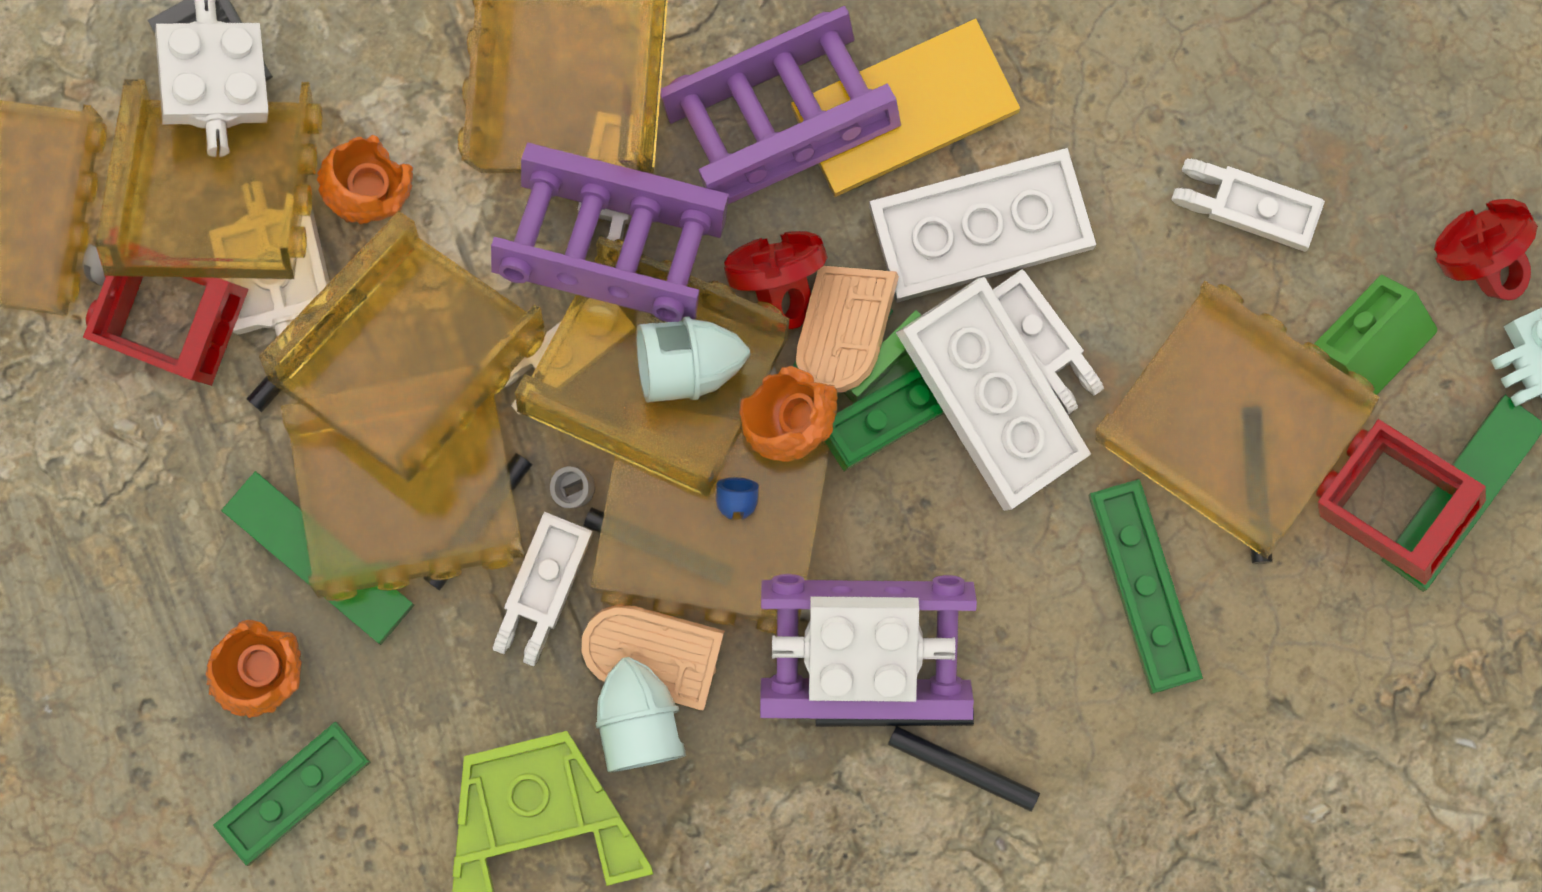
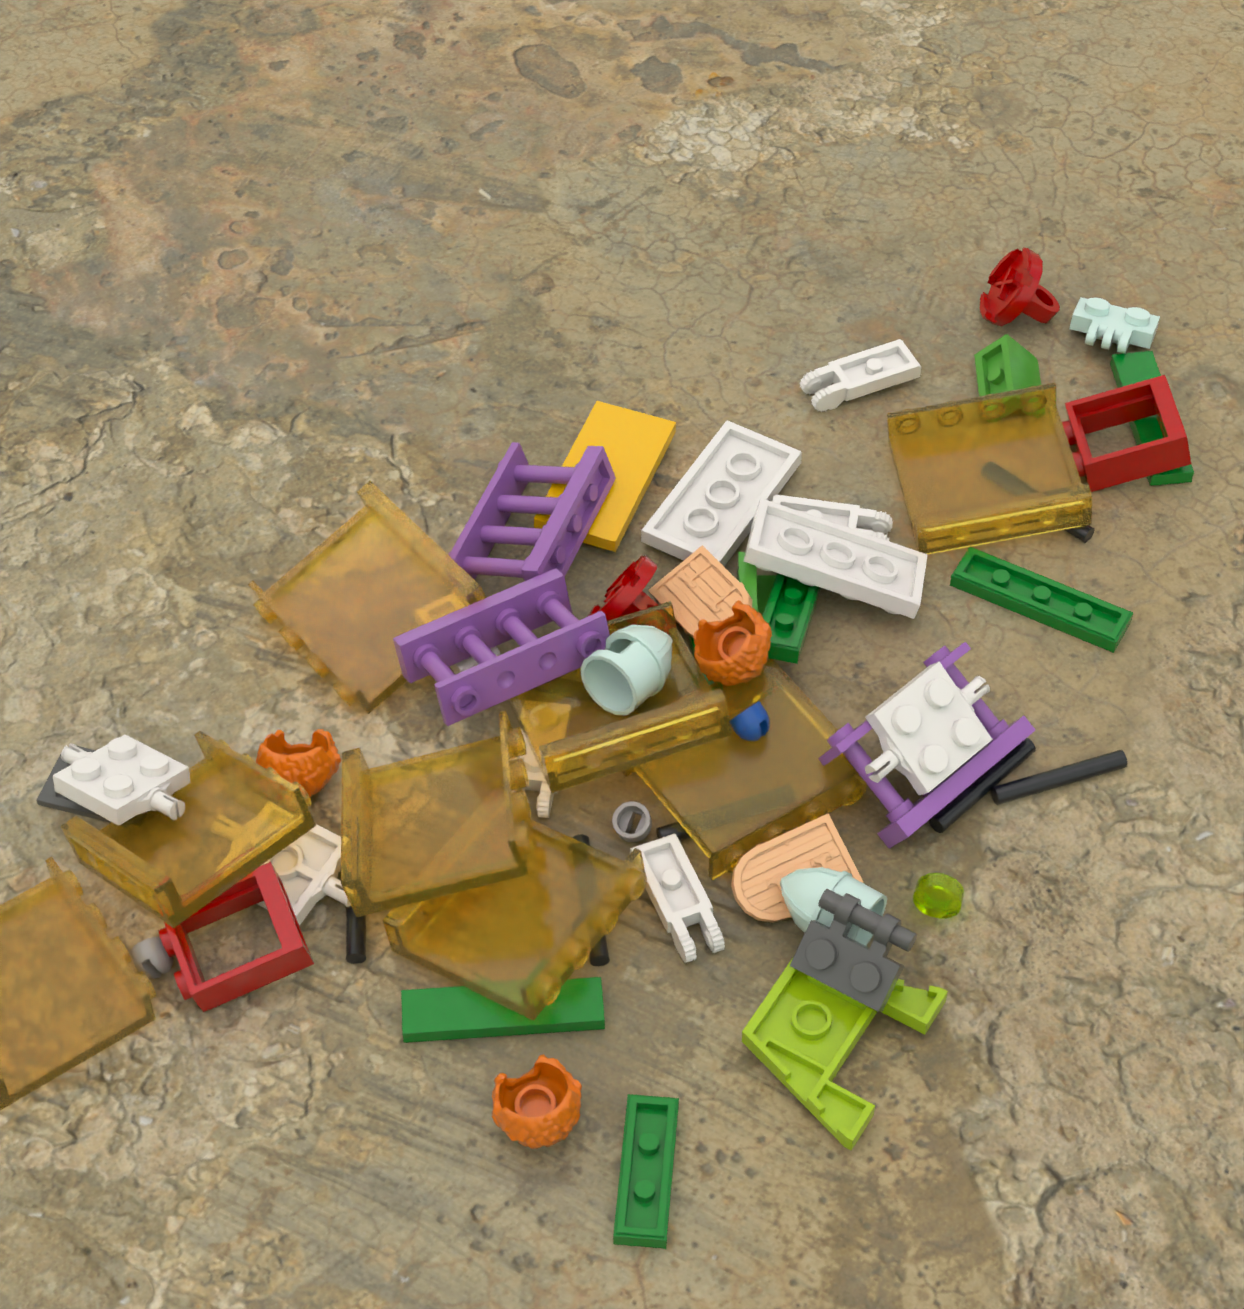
camera: 45 degrees left, 30 degrees down
none -> dark grey plate [790,889,917,1012]
none -> clear neon green tile [913,873,964,919]

